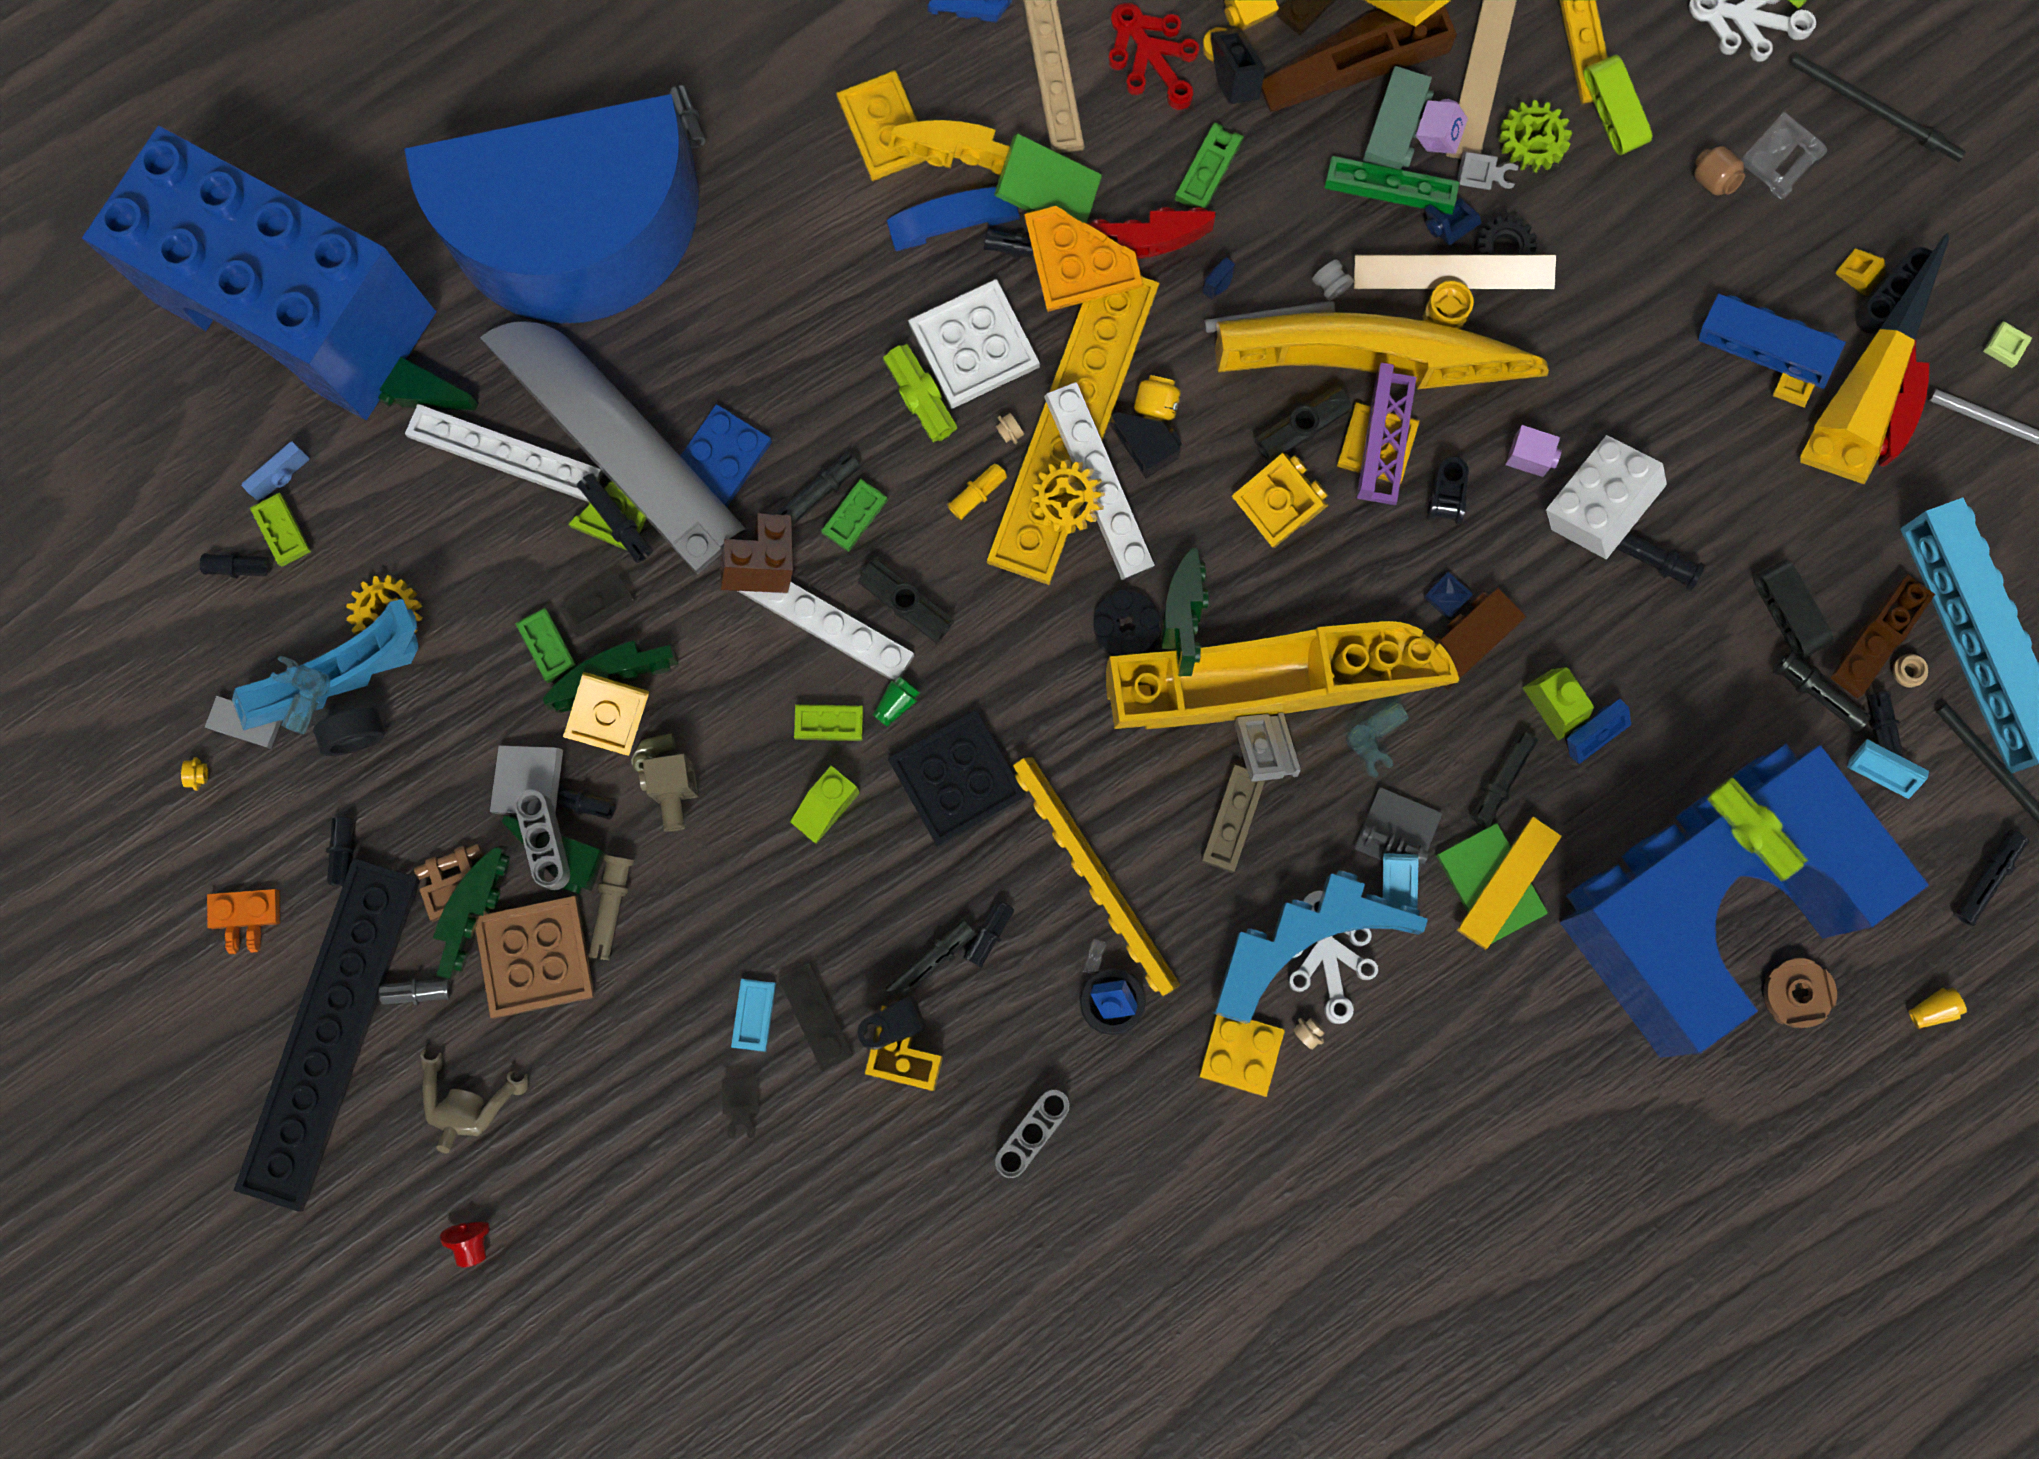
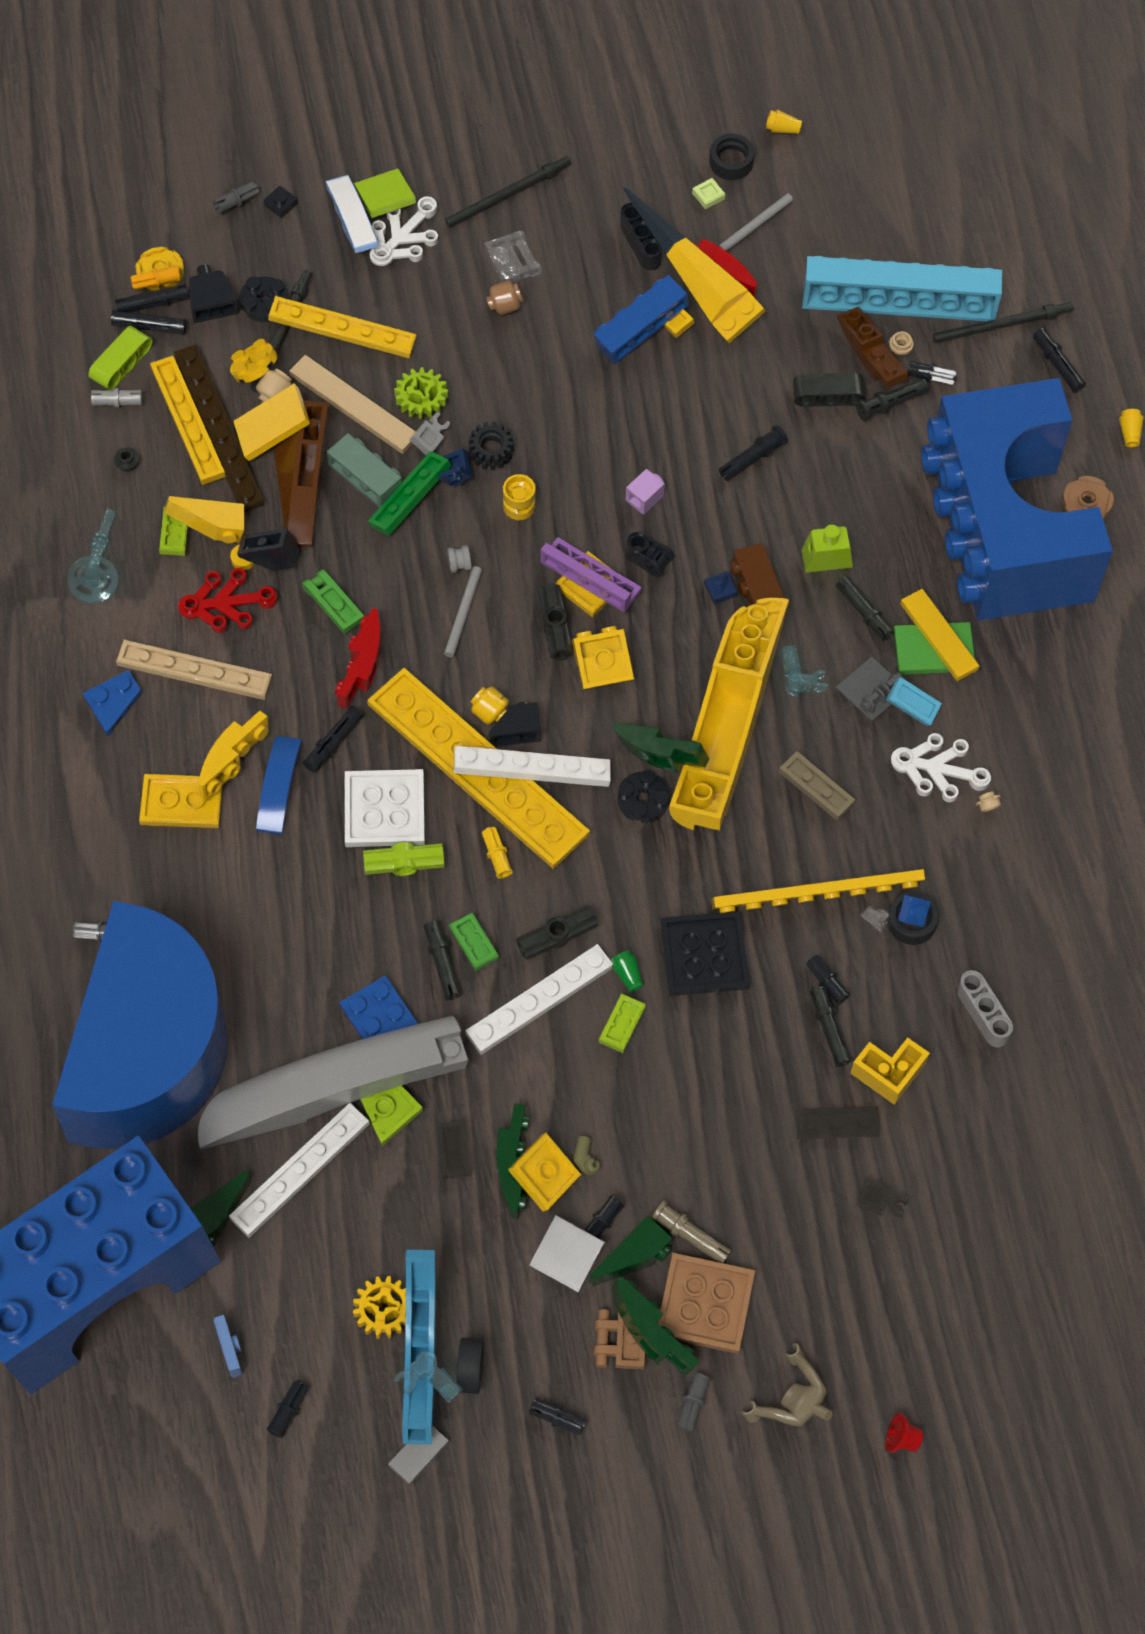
camera: 70 degrees left, 15 degrees down
yellow plate [181,757,208,791] -> none
orange hinge [207,889,280,954] -> none
black plate [233,858,420,1212] -> none
lime plate [250,492,311,567] -> none
bright green plate [515,608,577,683] -> none
light grey beam [515,789,570,890] -> none
black pin [576,474,653,563] -> none
dark tan brick [639,754,699,832] -> none
reddish brown brick [720,513,793,593] -> none
medium azure tile [731,979,776,1052] -> none
lime slope [790,766,860,844] -> none
black piece [857,996,928,1050] -> none
bright green tile [994,133,1102,223] -> none
tan plate [995,413,1024,444] -> none
light orange plate [1024,206,1144,312] -> none
yellow gear [1031,460,1105,534] -> none
yellow plate [1199,1015,1285,1097] -> none
dark blue tile [1203,257,1235,300] -> none
dark azure arch [1213,871,1428,1024] -> none
yellow slope [1215,312,1549,389] -> none
light grey plate [1234,713,1301,782] -> none
tile [1354,254,1556,289] -> none
lavender brick [1416,99,1468,154] -> none
white brick [1546,435,1667,559] -> none
blue plate [1567,699,1631,764] -> none
lime beam [1584,54,1652,155] -> none
lime piece [1707,777,1808,881] -> none
yellow slope [1836,248,1886,296] -> none
medium azure tile [1847,739,1929,799] -> none

